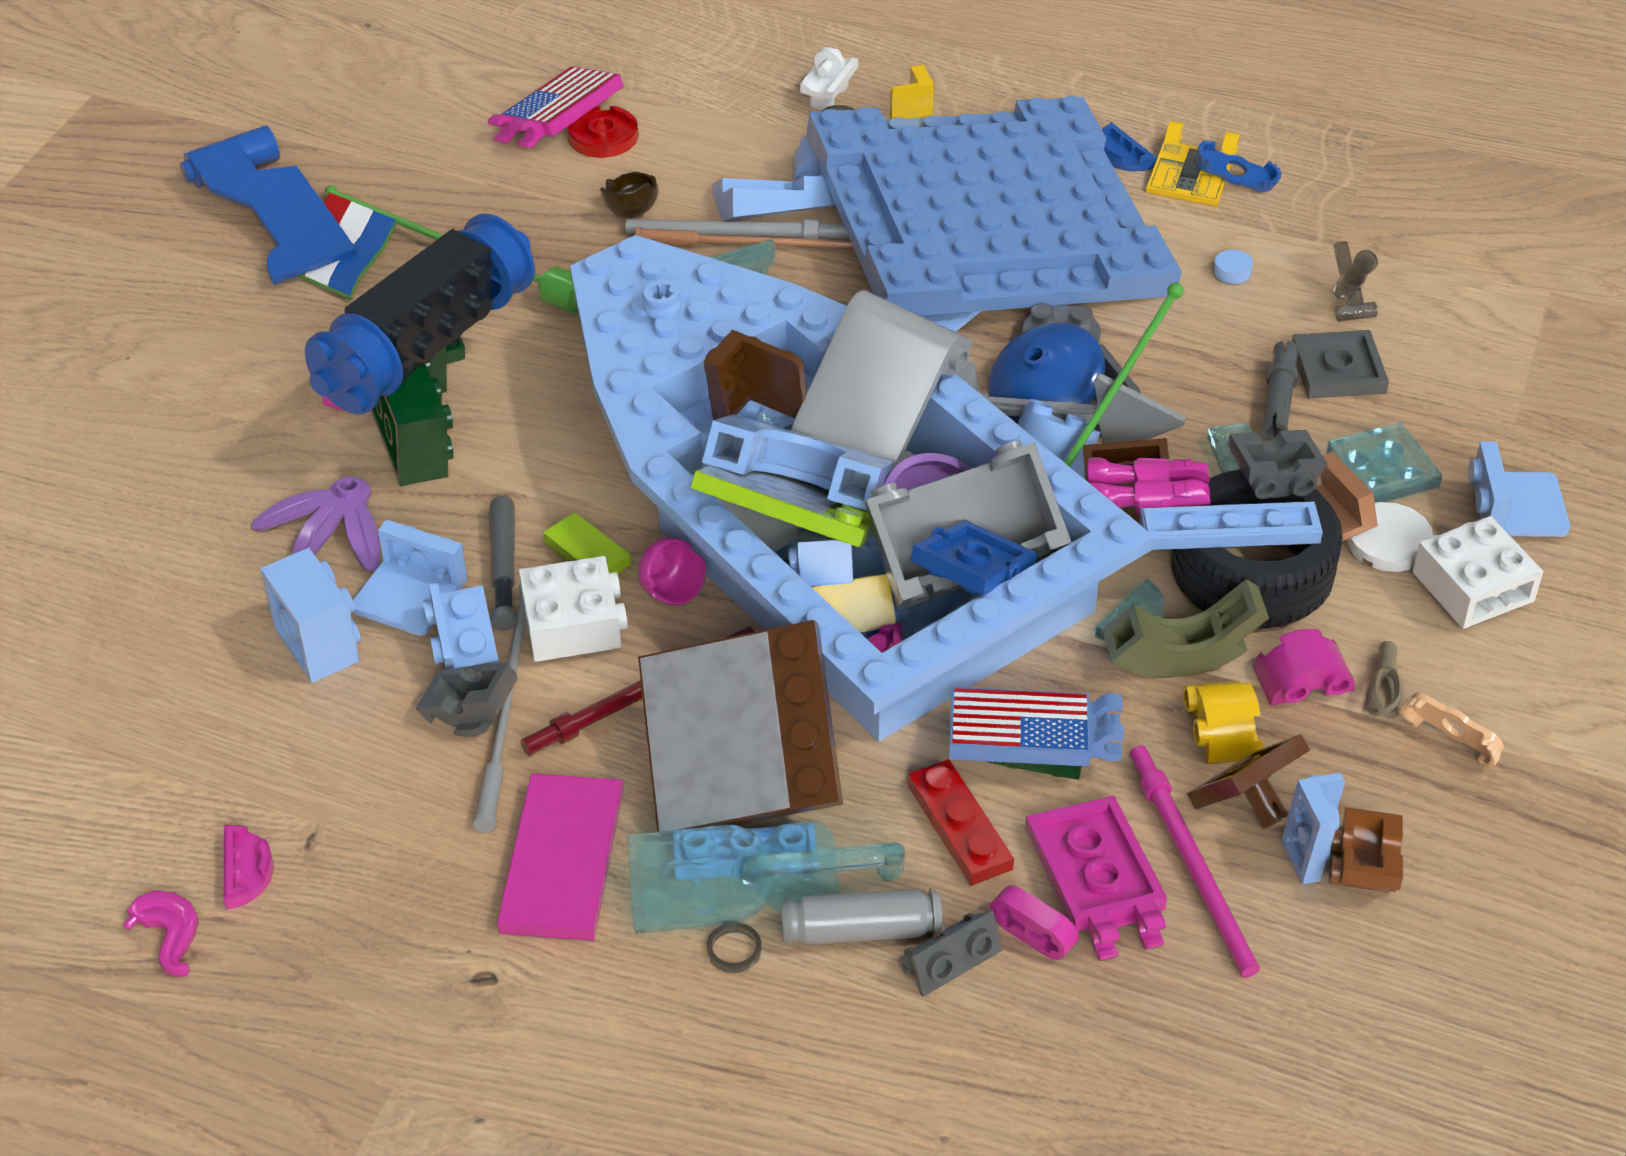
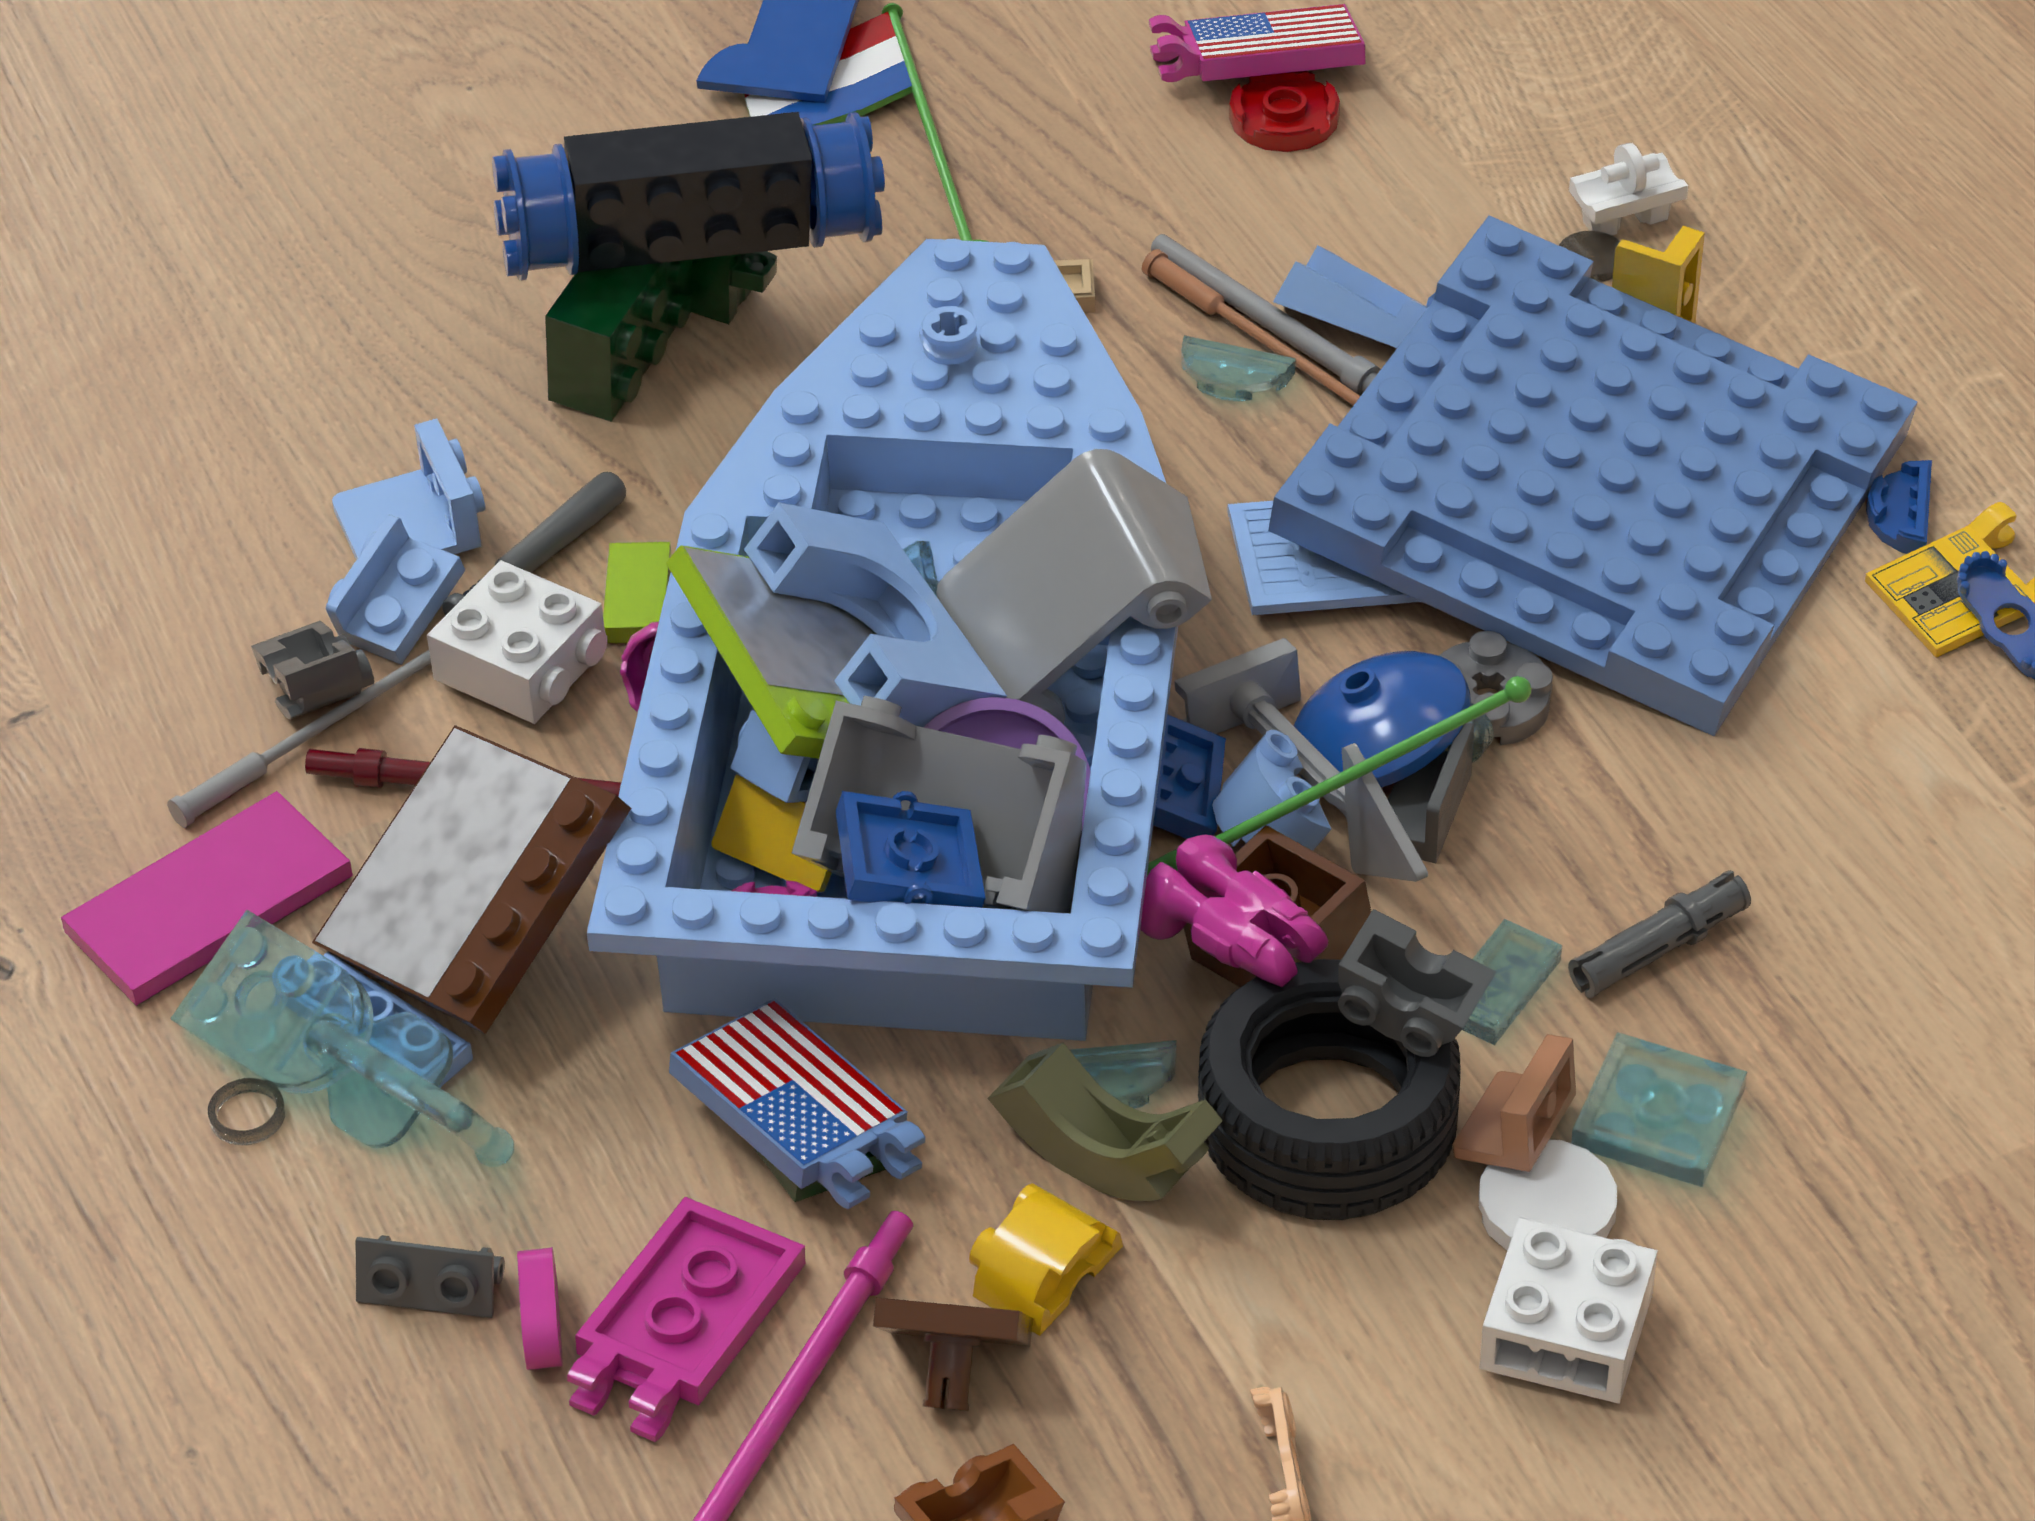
camera: 45 degrees right, 0 degrees up
medium lavender plant [251,477,380,571] -> none
light blue brick [260,548,361,683] -> none
dark brown hair [600,171,659,218] -> none
reddish brown bracket [703,329,807,420] -> none
light grey axle [781,888,942,946] -> none
red plate [908,759,1014,886] -> none
light blue tile [1139,502,1323,550] -> none
light blue tile [1214,250,1253,284] -> none
dark pink cylinder [1252,629,1355,706] -> none
light blue bracket [1281,773,1345,885] -> none
dark grey tile [1292,330,1389,399] -> none
clear smoke piece [1333,241,1378,322] -> none
dark tan piece [1366,641,1403,719] -> none
light blue bracket [1468,442,1570,537] -> none

